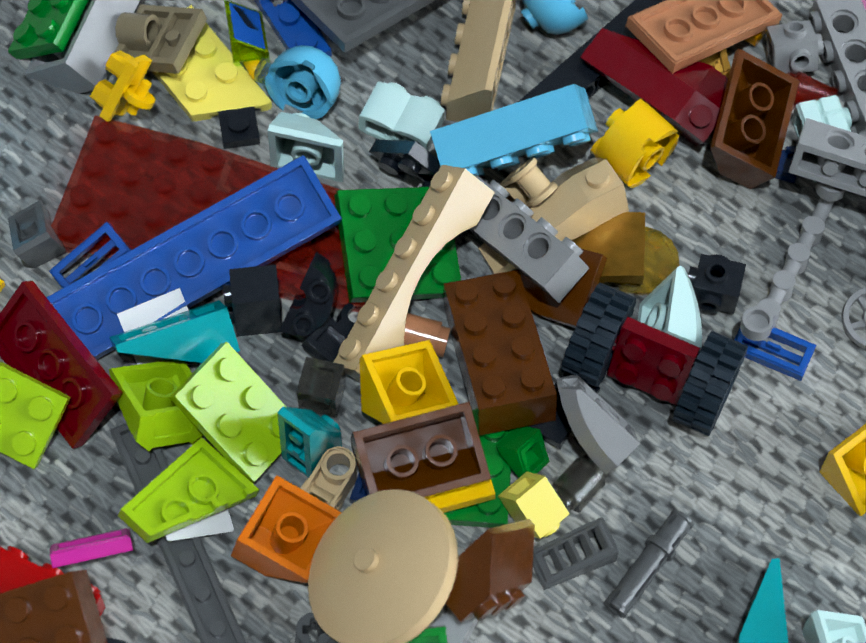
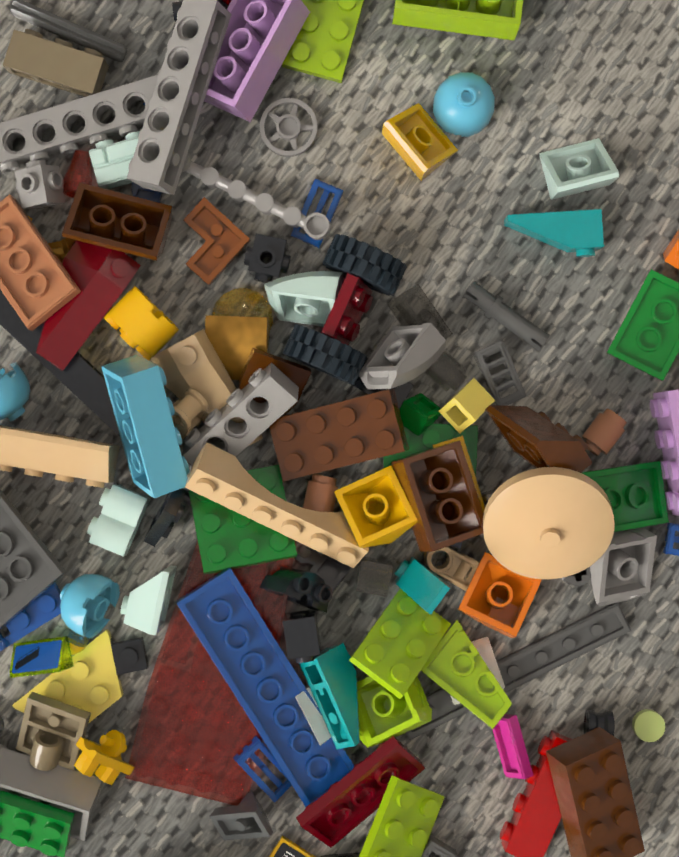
camera: 95 degrees left, 25 degrees up
none -> dark orange plate [183,197,251,286]
none -> clear smoke slope [388,284,453,339]

